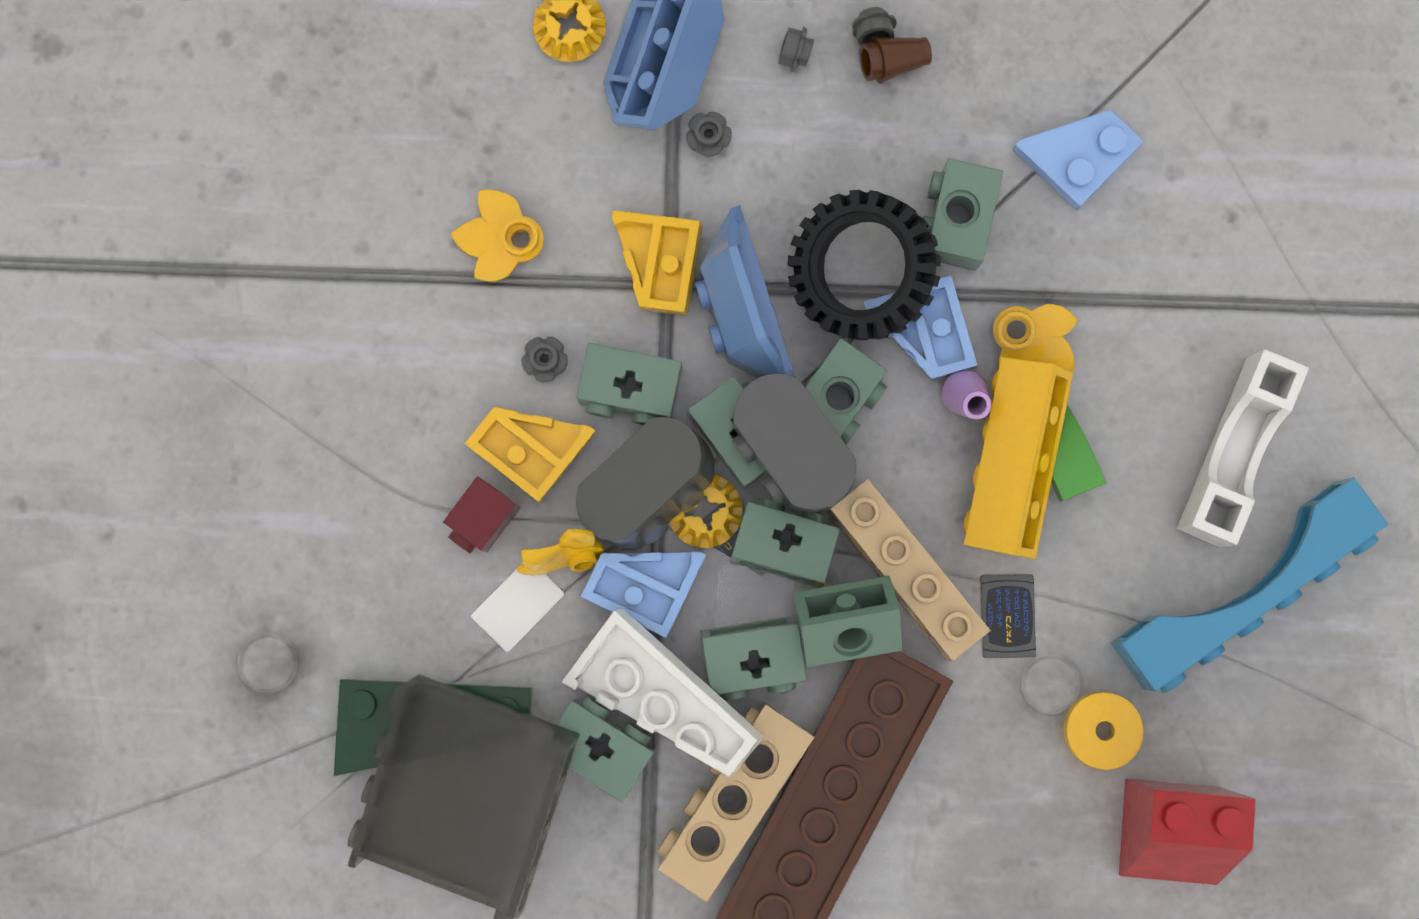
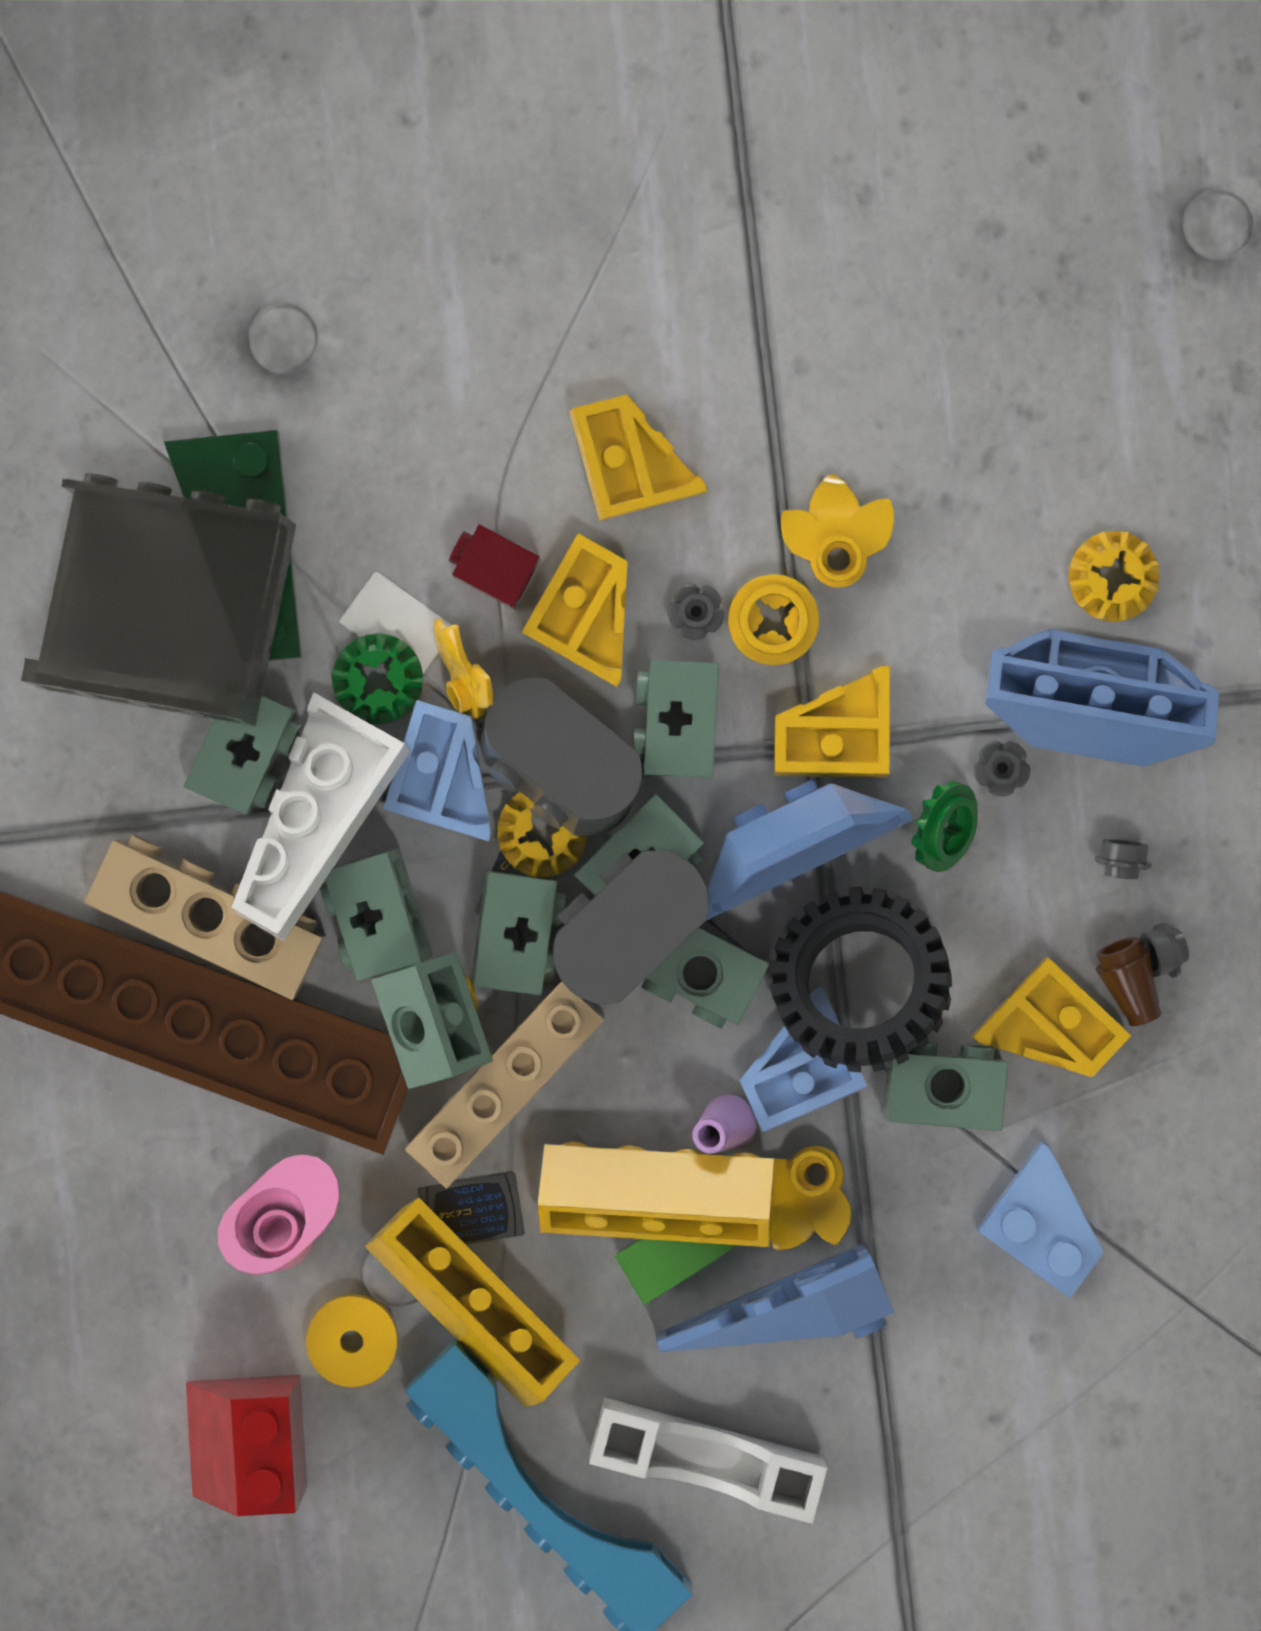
camera: 80 degrees right, 5 degrees up
none -> bright pink piece [218,1154,340,1275]
none -> green gear [331,633,423,724]
none -> yellow brick [364,1197,581,1408]
none -> yellow wing [569,394,707,522]
none -> medium blue wedge [656,1243,895,1352]
none -> yellow gear [728,574,819,666]
none -> green gear [911,780,978,872]
none -> yellow wing [971,957,1131,1077]

